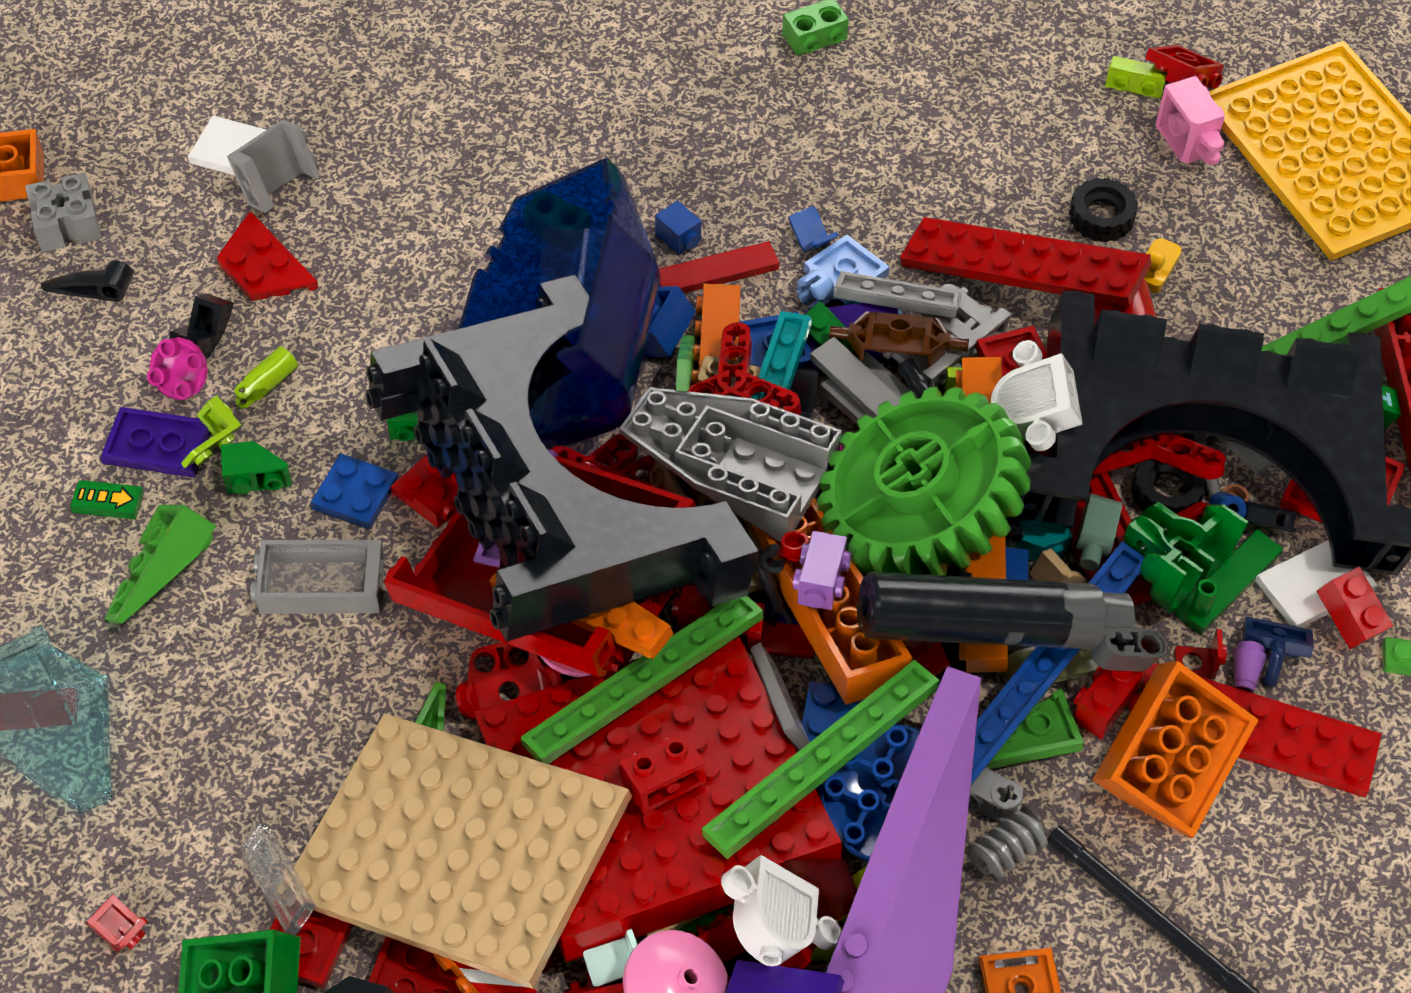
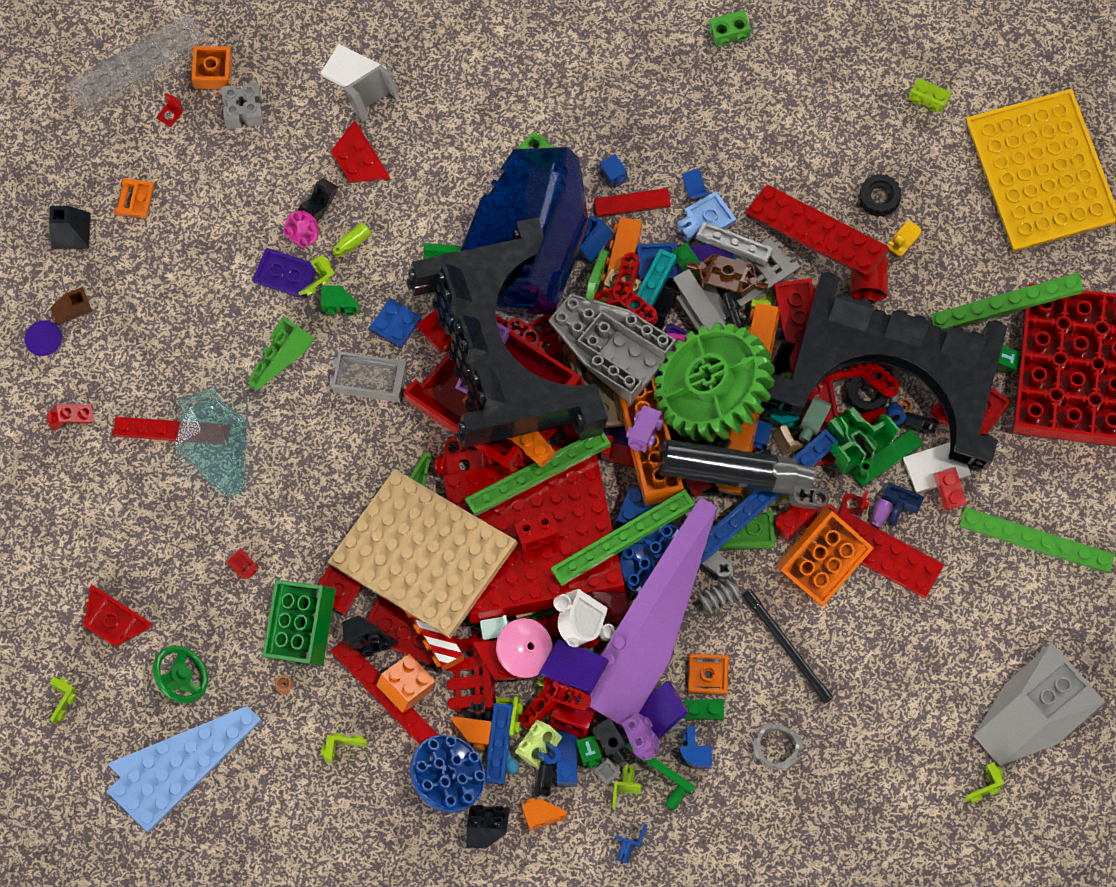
camera: 15 degrees right, 15 degrees up
black piece [40,261,133,302] -> none
green tile [70,480,144,520] -> none
clear tile [239,821,316,936] -> none
light grey tile [750,642,810,751] -> none
black bar [754,544,795,626] -> none
red plate [779,531,810,562] -> none
white piece [991,340,1083,451] -> none
red plate [1145,44,1224,89] -> none
bright pink hinge [1155,76,1225,165] -> none

